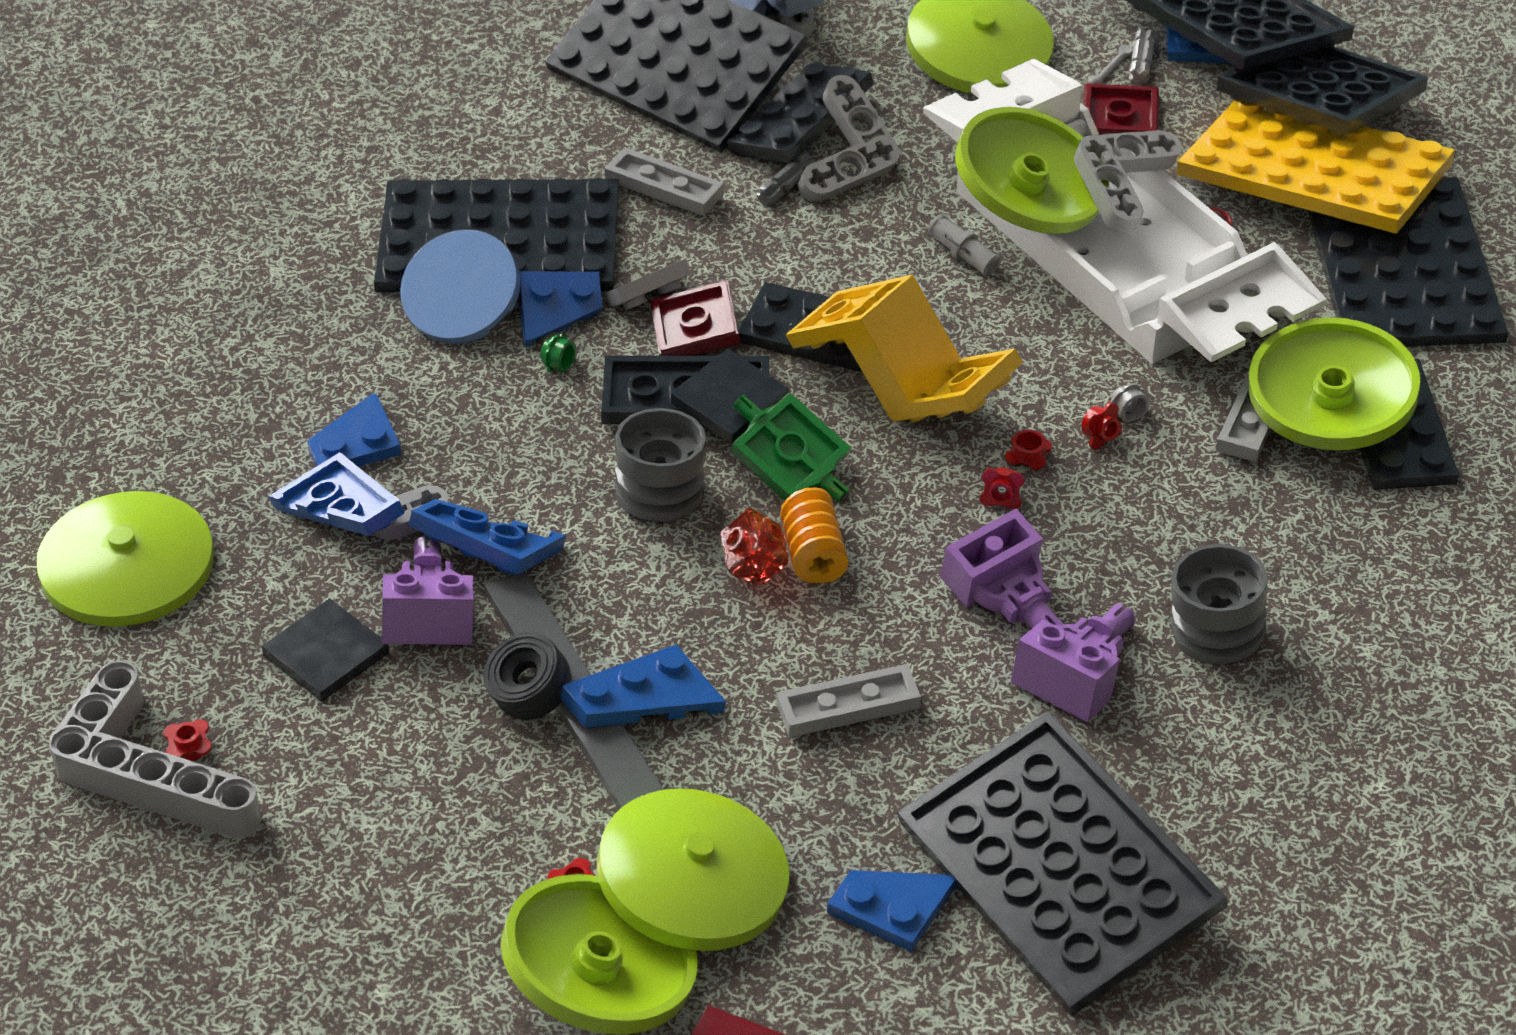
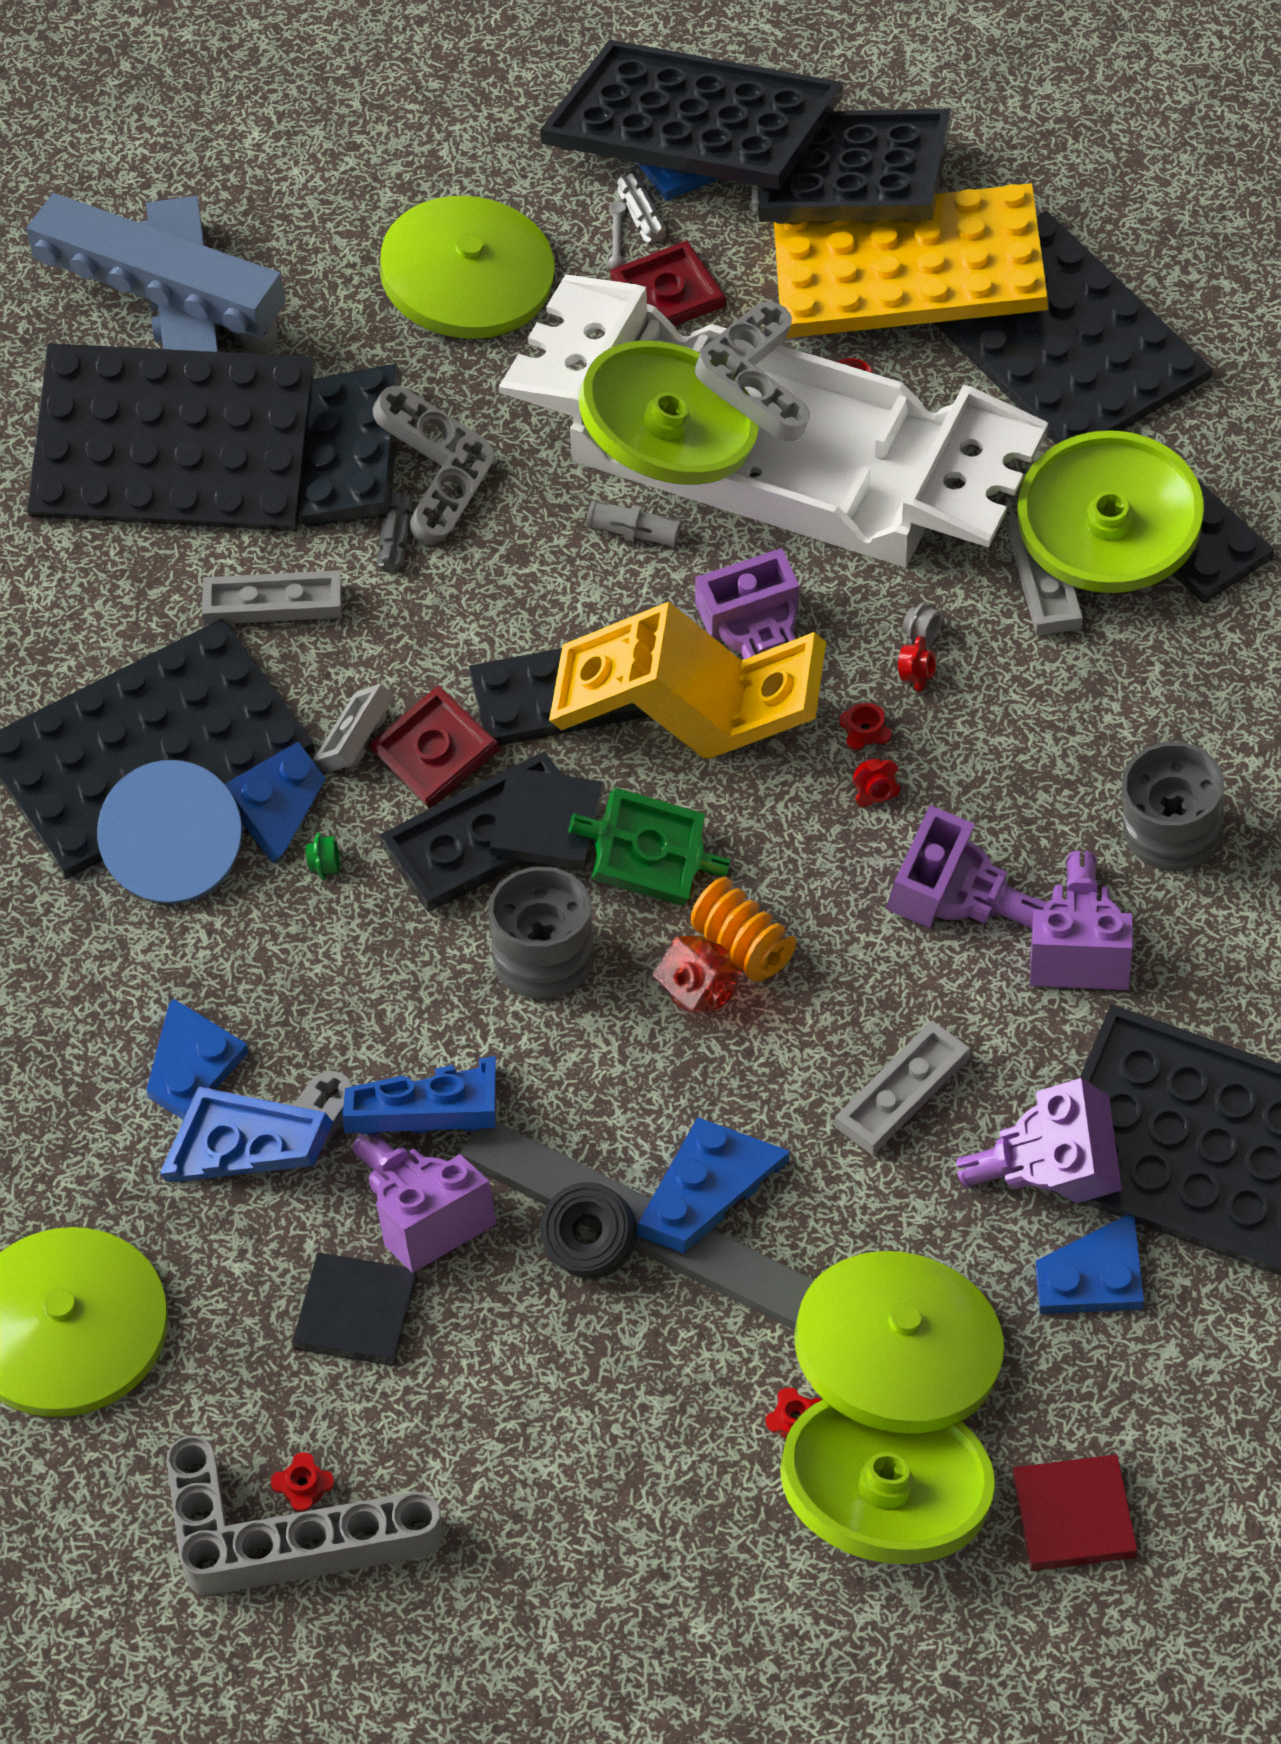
camera: 30 degrees left, 10 degrees up
none -> medium lavender brick [695,548,799,659]
none -> medium lavender brick [956,1078,1122,1203]

